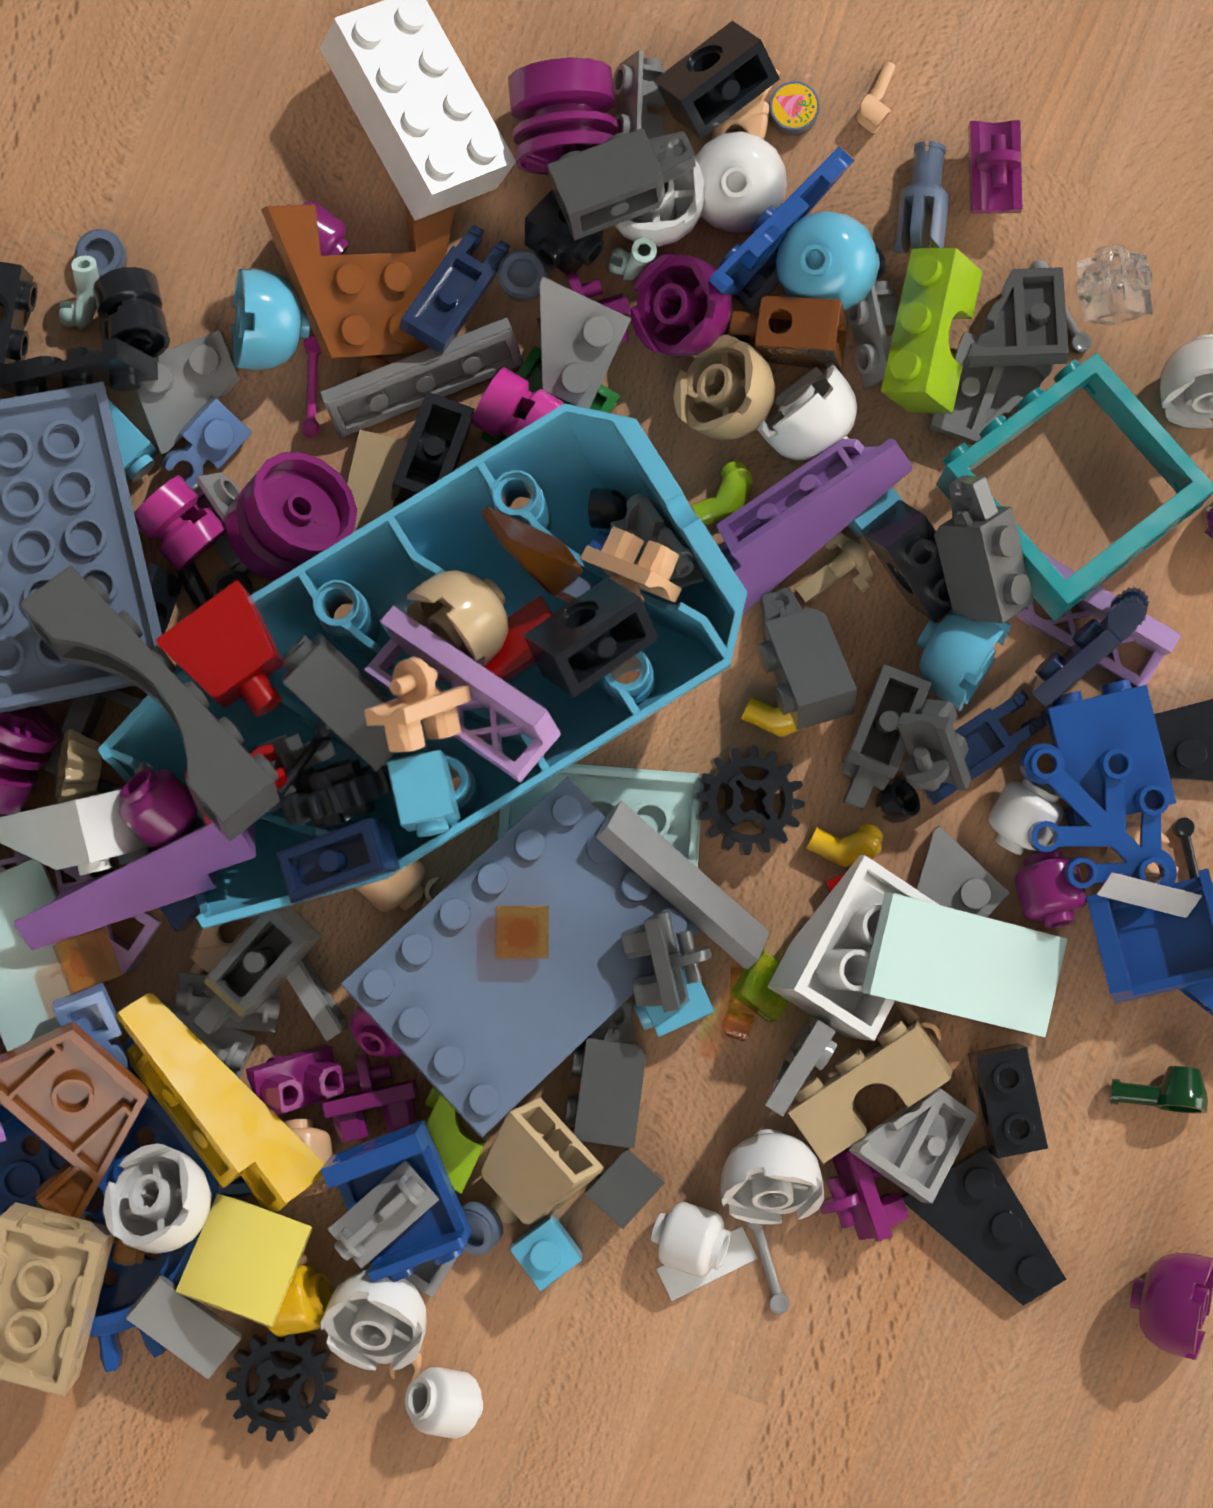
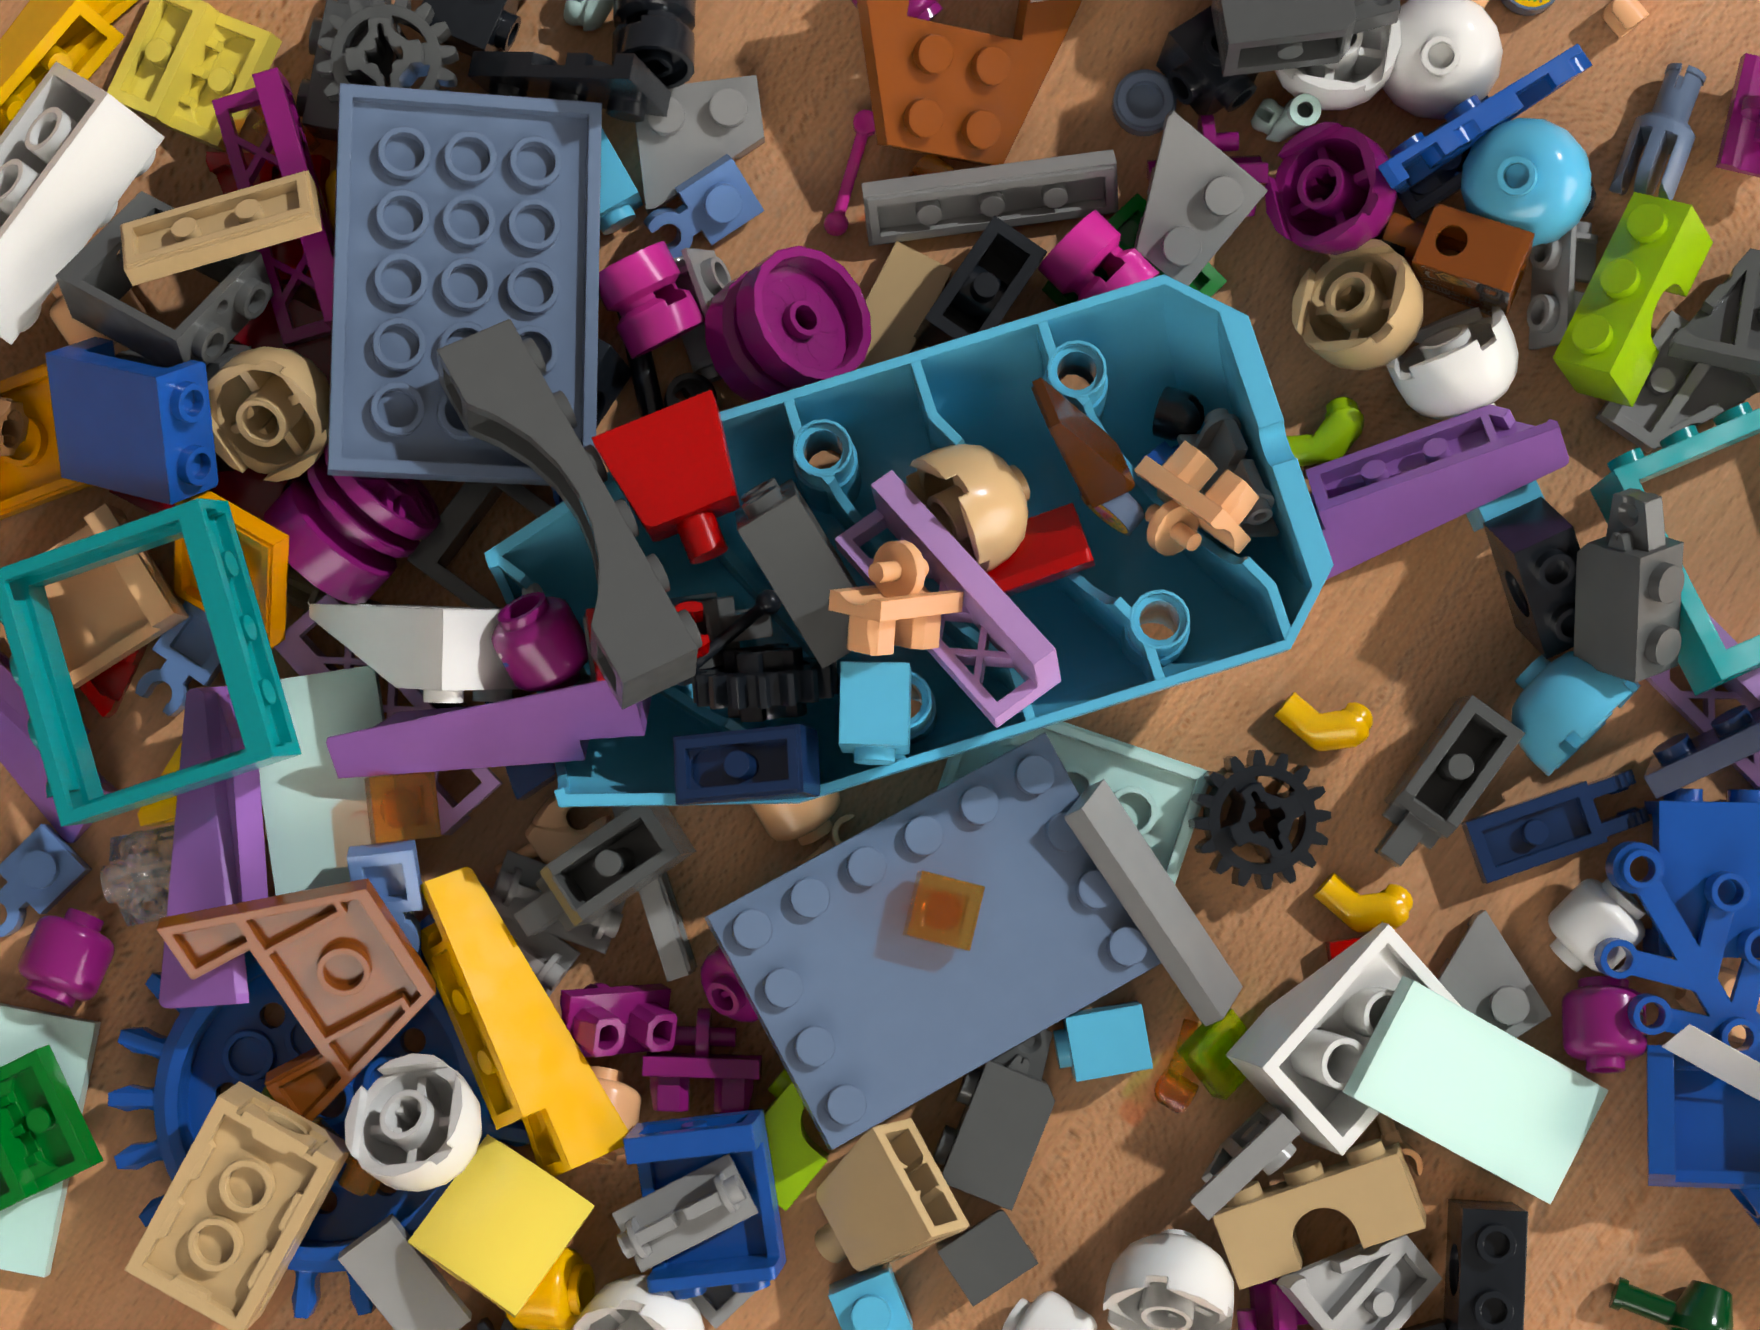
camera: 15 degrees right, 0 degrees up
tan piece [55,729,101,803] -> none
medium azure cylinder [232,268,310,370] -> none
dark blue hinge [399,224,510,354] -> none
sand blue tile [462,1201,503,1255] -> none
black brick [523,577,659,698] -> none
dark grey hips [621,911,712,1013] -> none
dark grey hinge [758,588,857,730] -> none
tan piece [795,532,874,604] -> none
black hinge [875,779,920,823] -> none
dark grey hips [897,699,971,791] -> none

